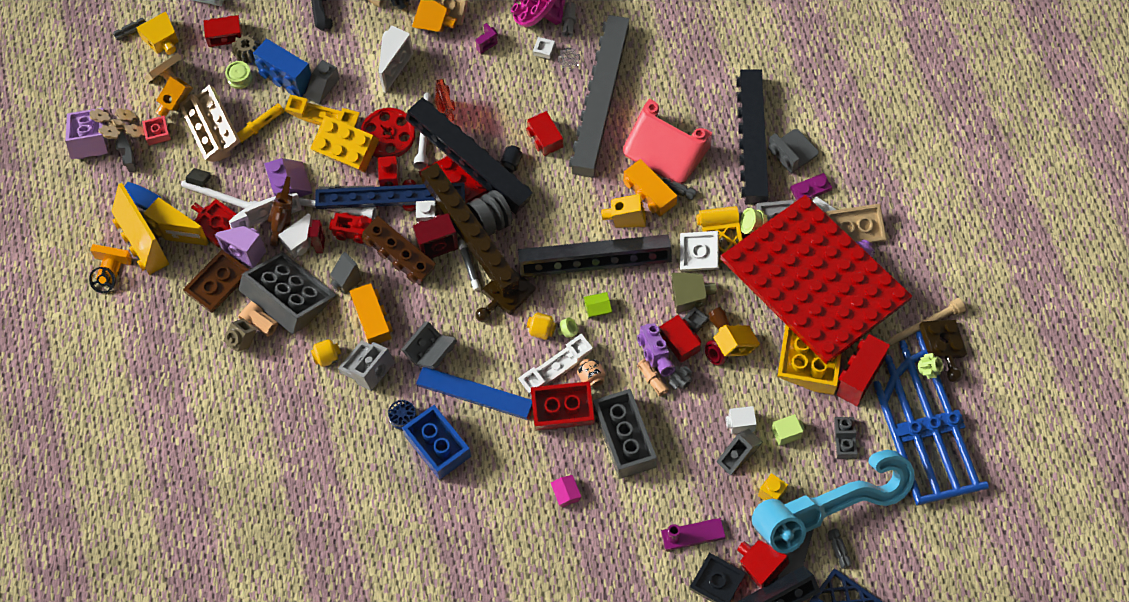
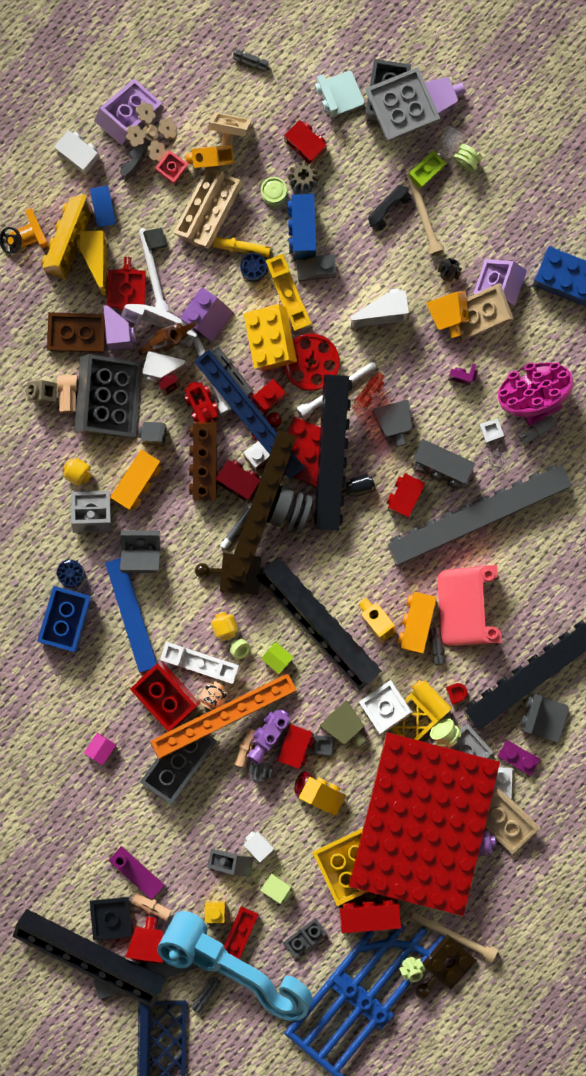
camera: 50 degrees right, 20 degrees up
yellow torso [136,11,179,55] -> none
reddish brown cone [708,306,731,330] -> none
none -> white brick [54,130,99,175]
none -> light nougat pin [131,893,172,921]
none -> orange plate [150,673,297,760]
none -> red plate [224,906,259,959]
none -> dark blue wheel [240,253,267,282]
none -> dark grey torso [372,399,412,447]
none -> dark grey brick [411,439,475,489]
none -> red tile [445,683,468,705]

